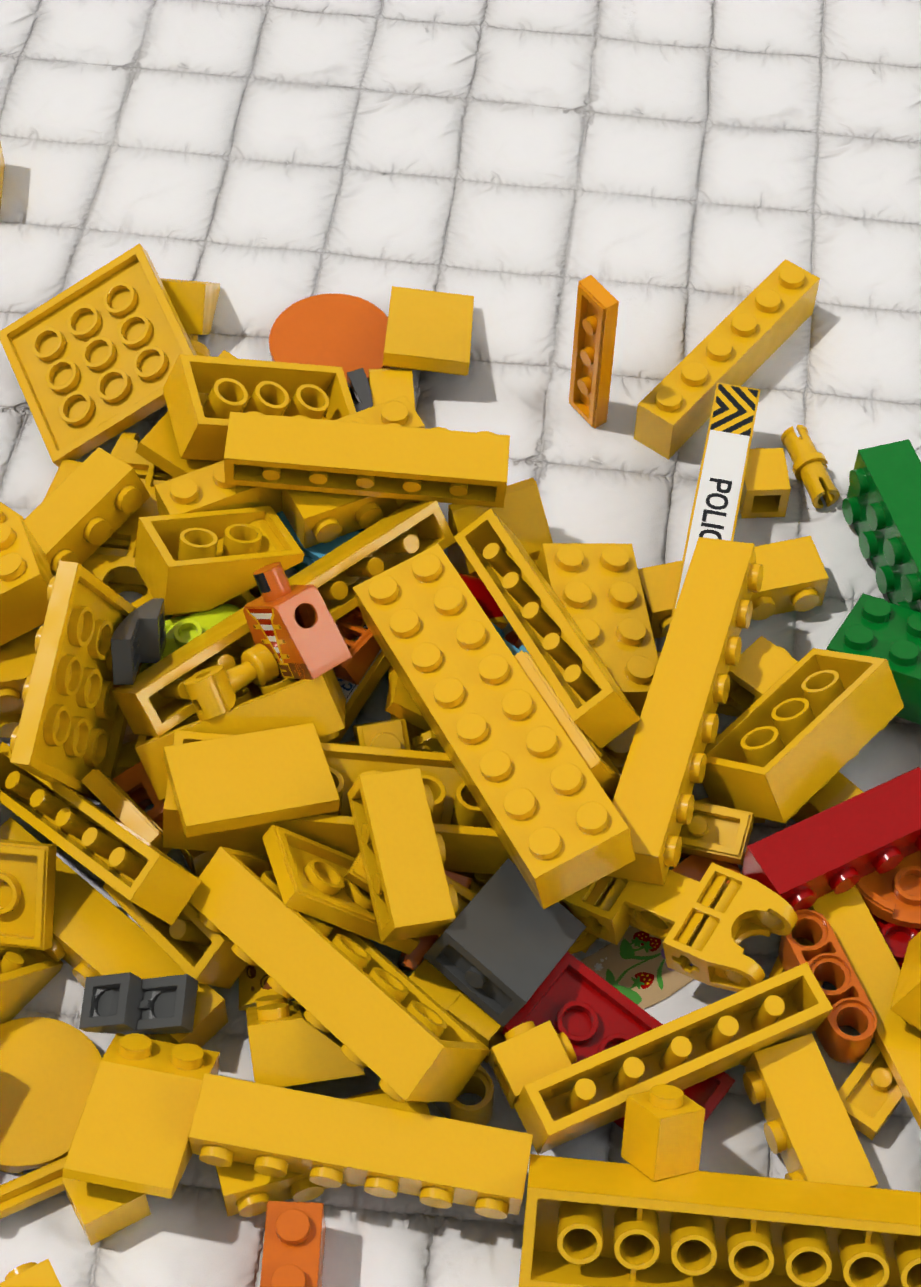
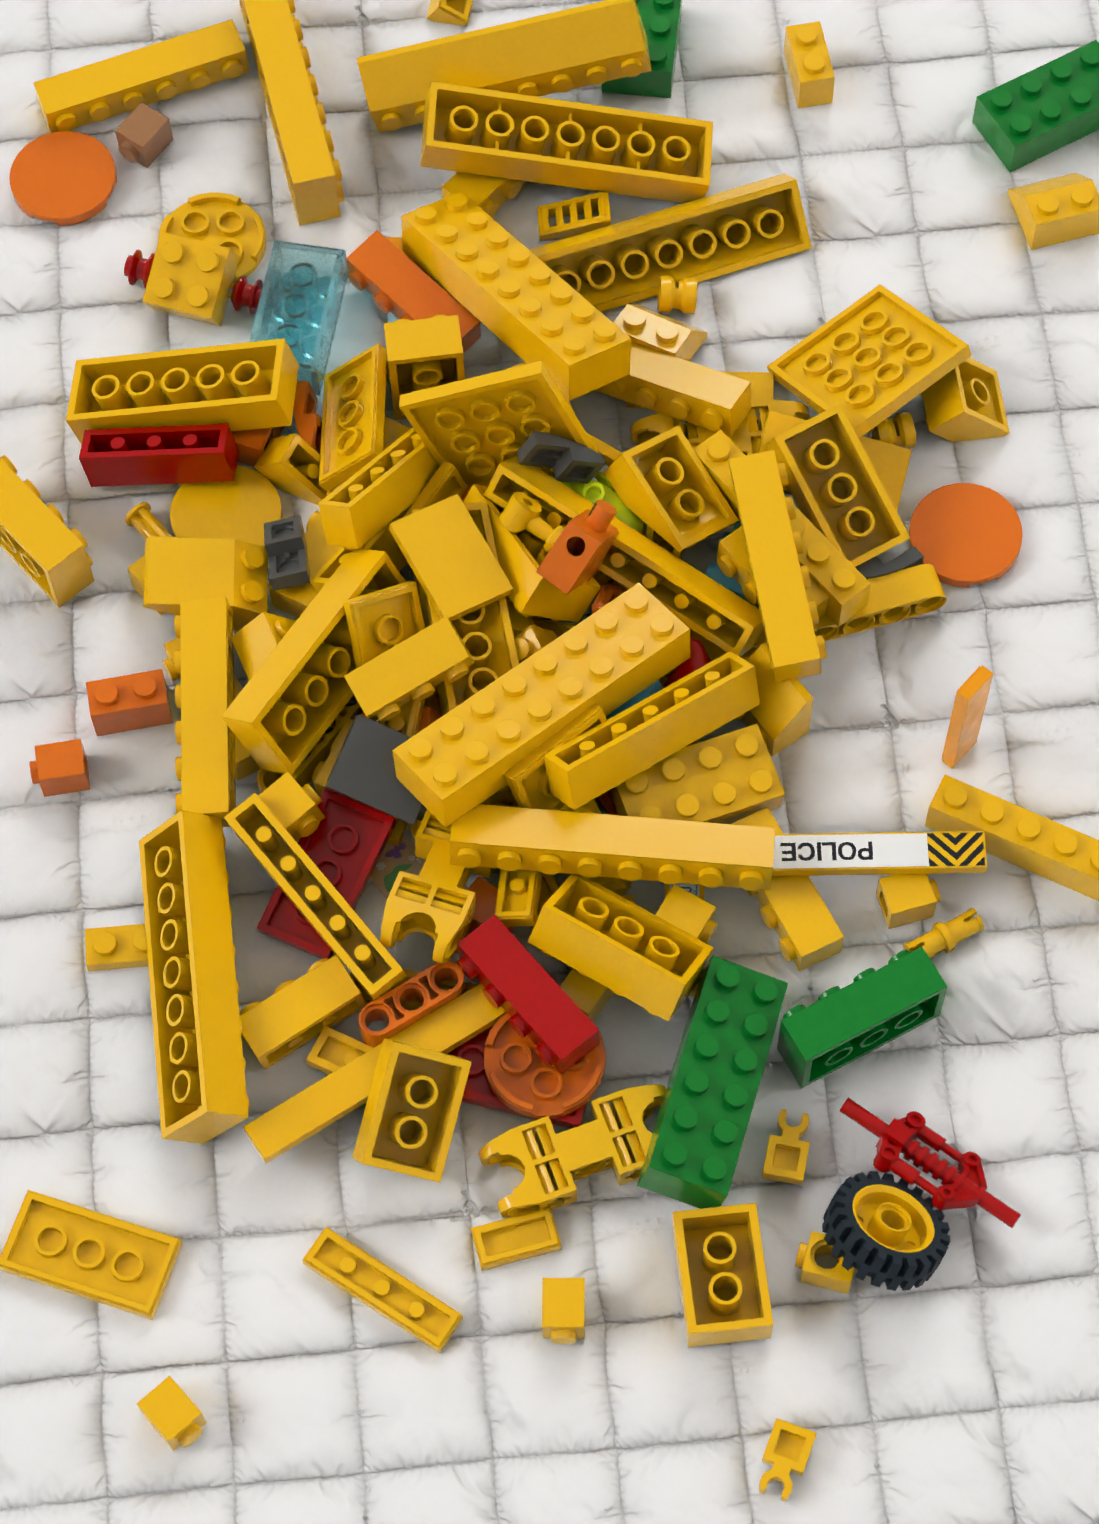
camera: 80 degrees right, 10 degrees up
yellow tile [382,286,474,376] -> none
yellow brick [621,1084,705,1181] -> none

